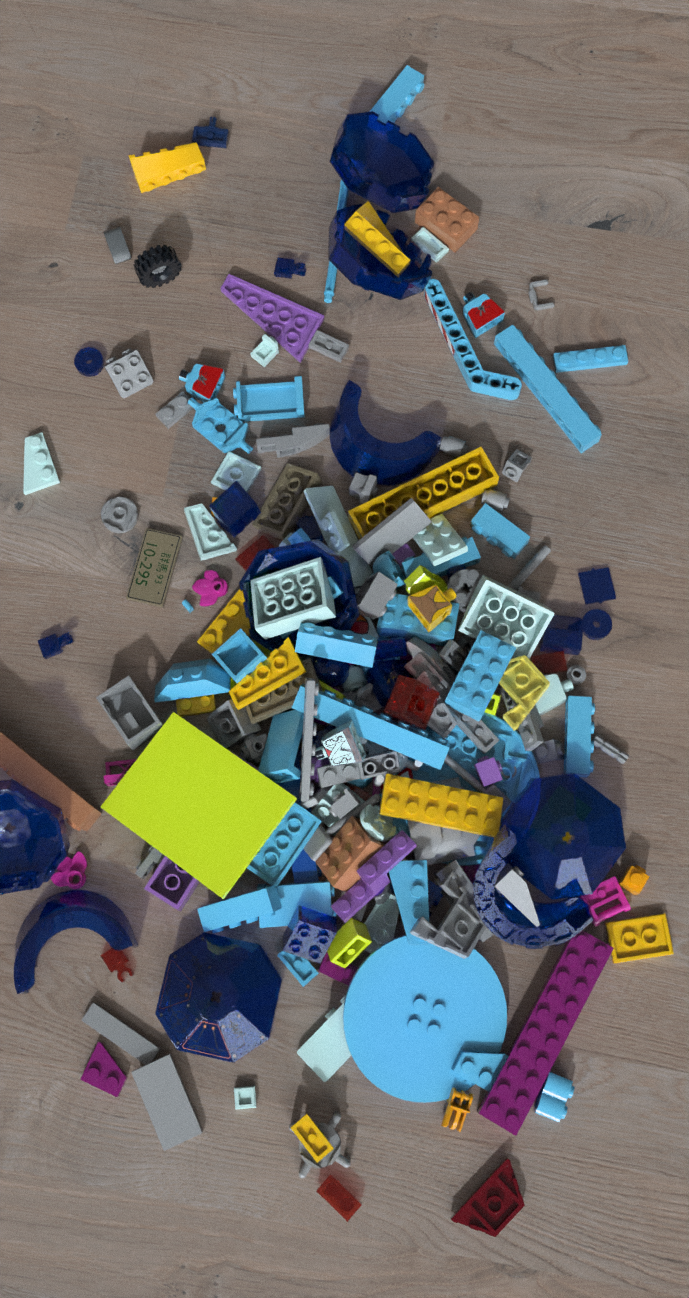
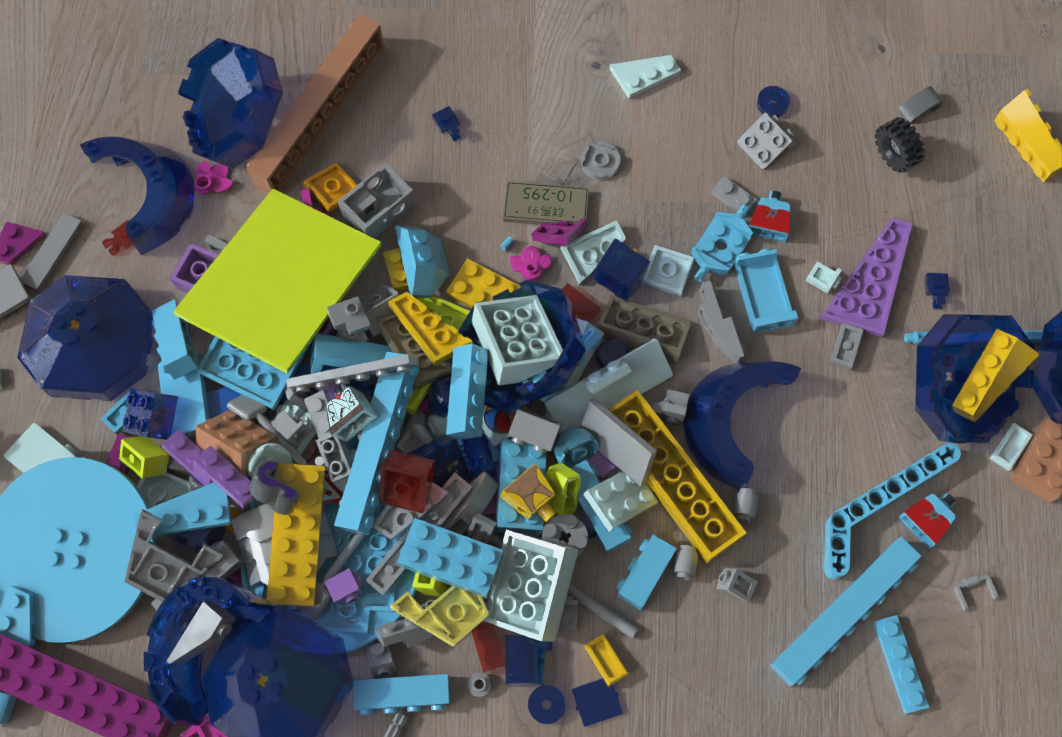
camera: 80 degrees right, 5 degrees down
medium azure piece [212,628,267,683] -> none
light aqua torso [535,674,574,716] -> none
none -> dark grey animal [249,460,300,515]
none -> light orange tile [303,162,357,213]
none -> light grey brick [327,296,370,336]
none -> magenta wing [531,218,588,246]
none -> yellow tile [584,634,629,687]

